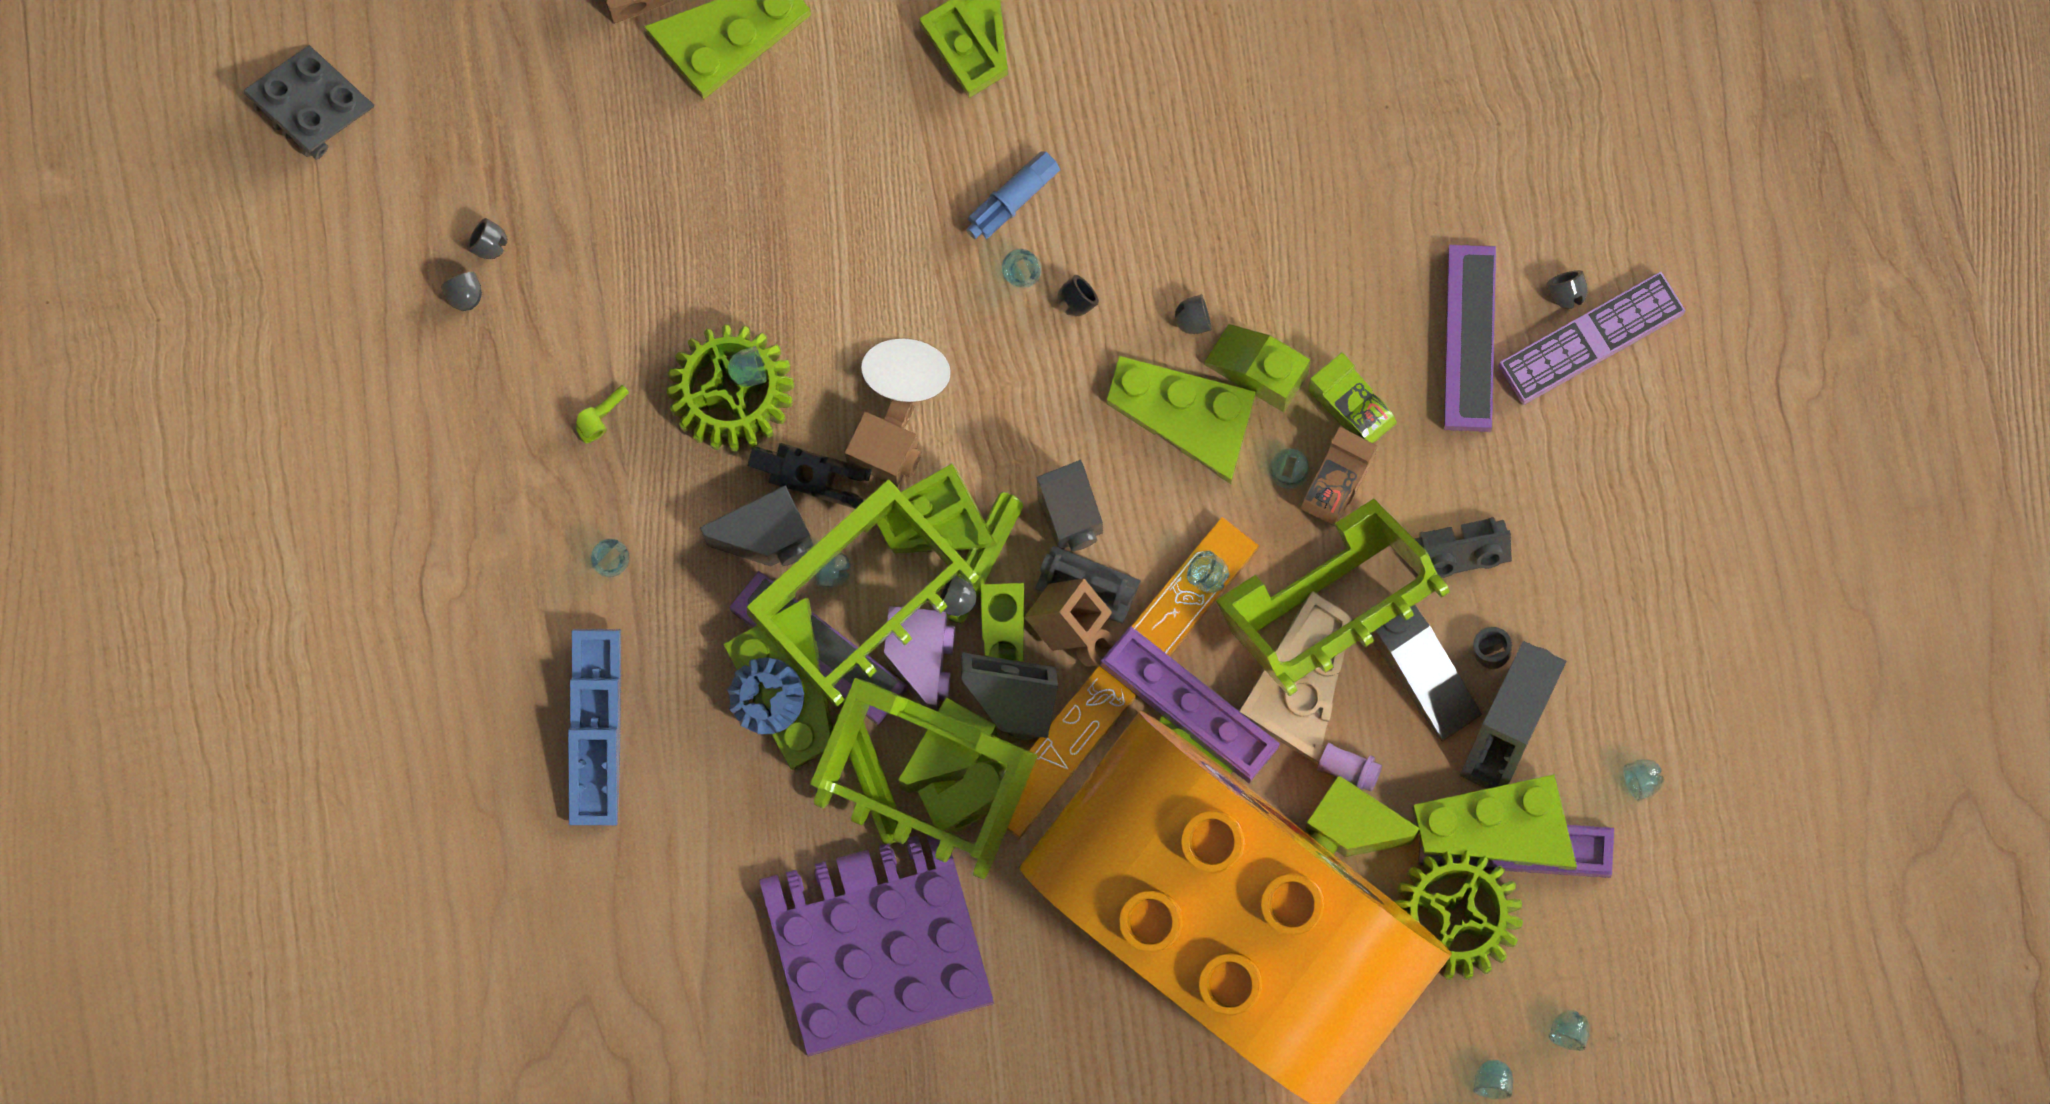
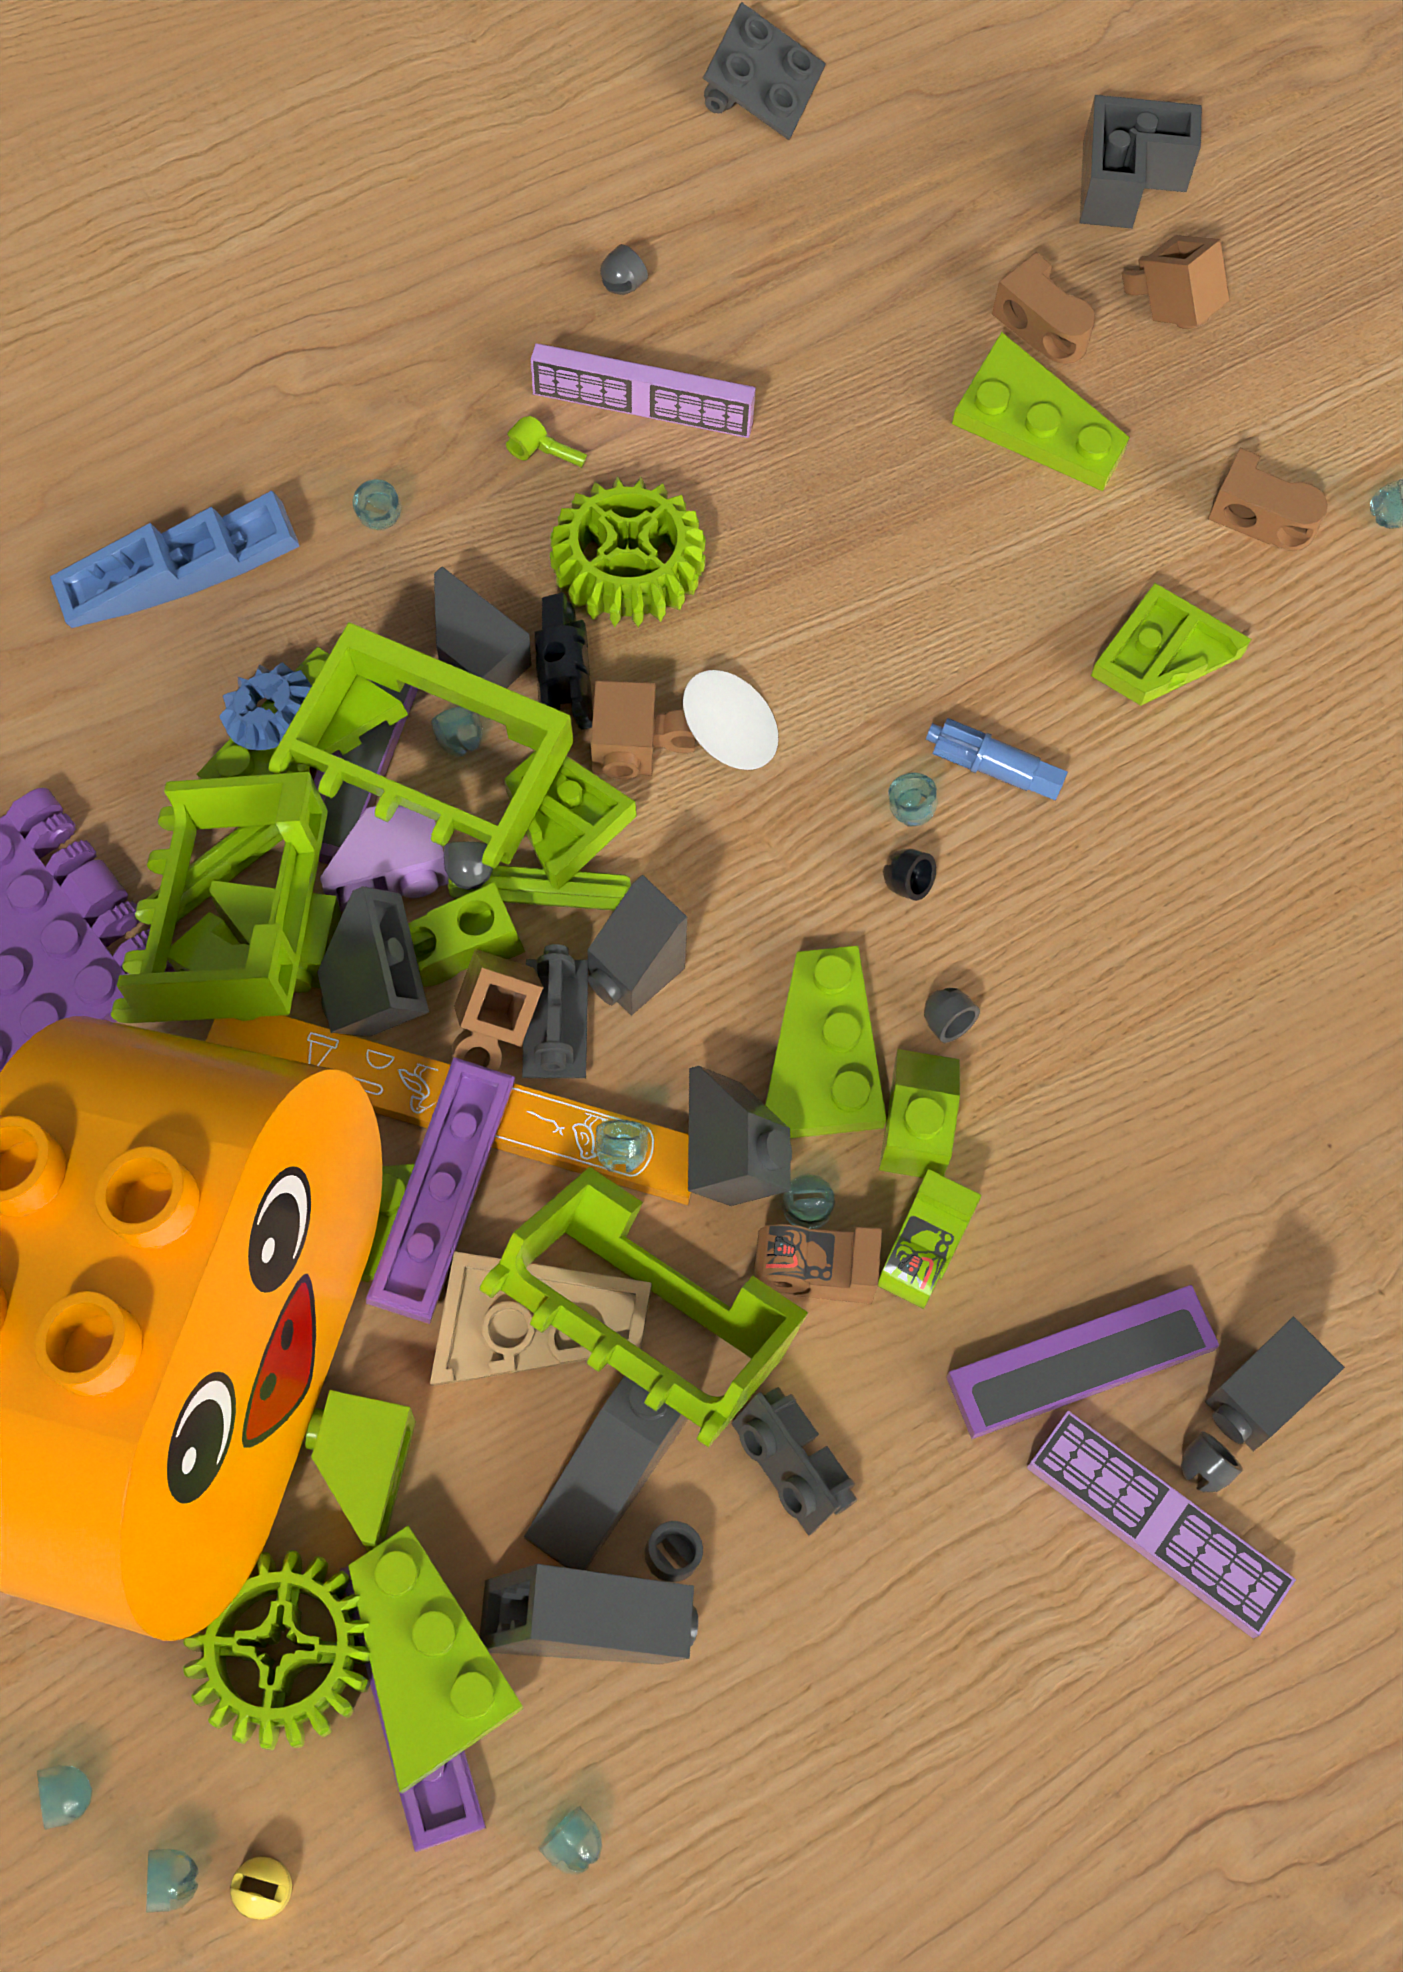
camera: 60 degrees right, 10 degrees down
dark grey hinge [467,218,508,259] -> none
clear light blue hinge [728,346,766,387] -> none
lavender pin [1317,743,1382,792] -> none
none -> light yellow hinge [230,1856,292,1920]
none -> lavender tile [531,344,756,438]
none -> dark grey slope [688,1066,792,1206]
none -> dark grey slope [1205,1316,1345,1452]

